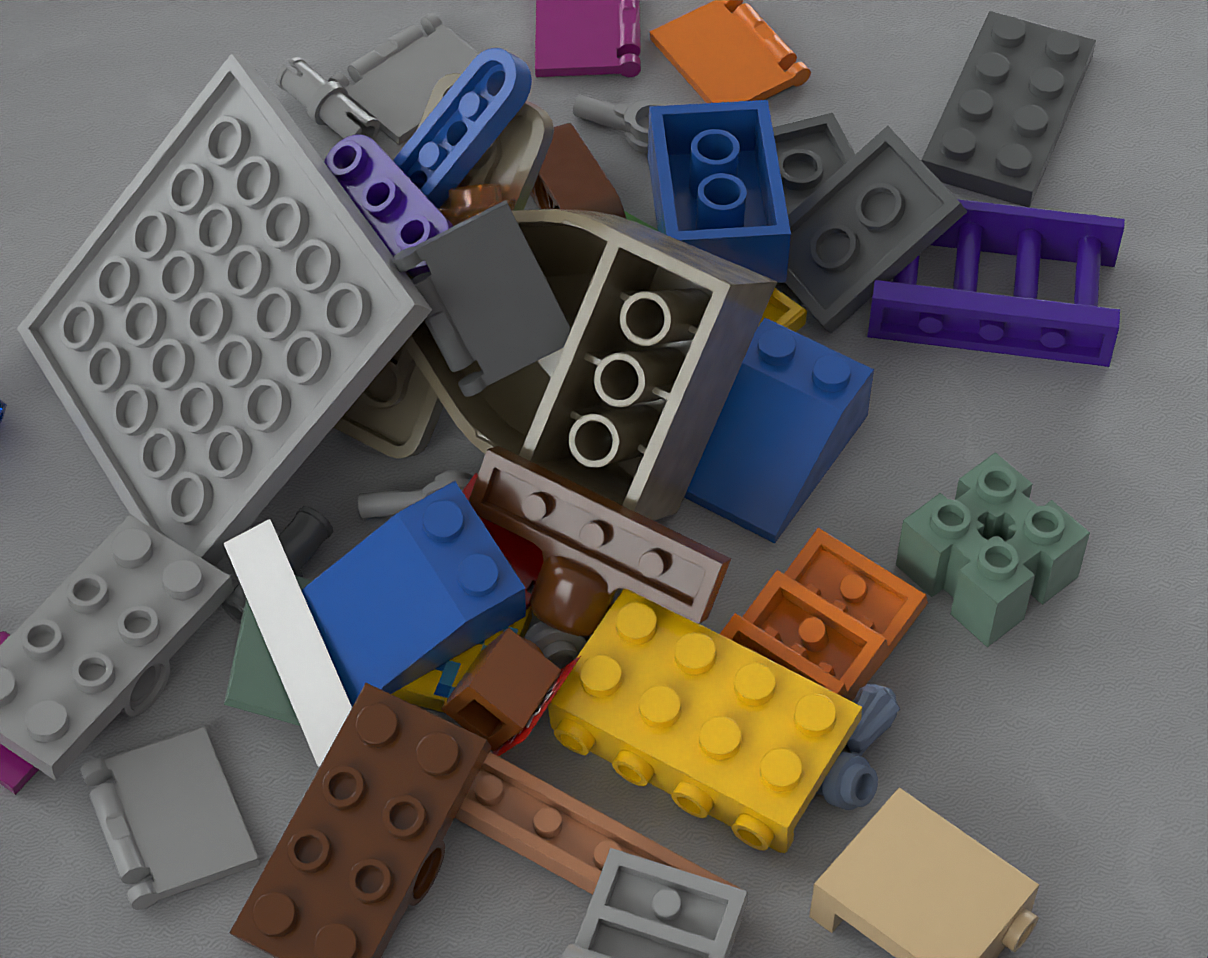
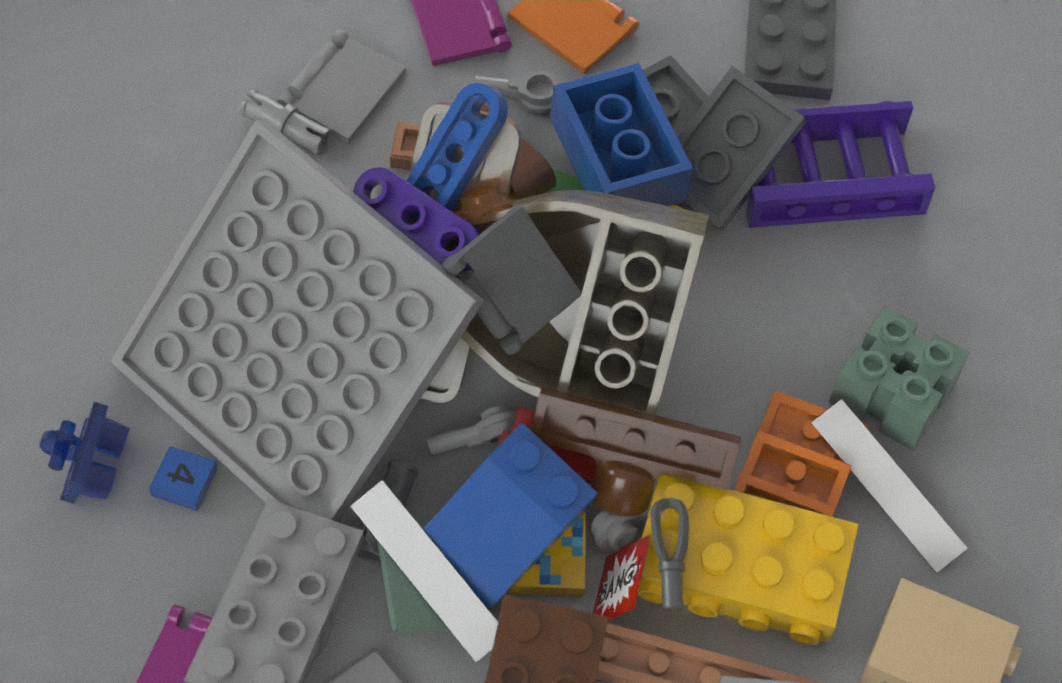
camera: 20 degrees left, 5 degrees up
dark orange brick [441,628,561,751] -> none
blue slope [684,318,874,544] -> none
sand blue piece [816,684,900,810] -> none
none -> blue tile [149,446,217,511]
none -> dark grey piece [651,498,689,611]
none -> white sticker [812,399,968,573]

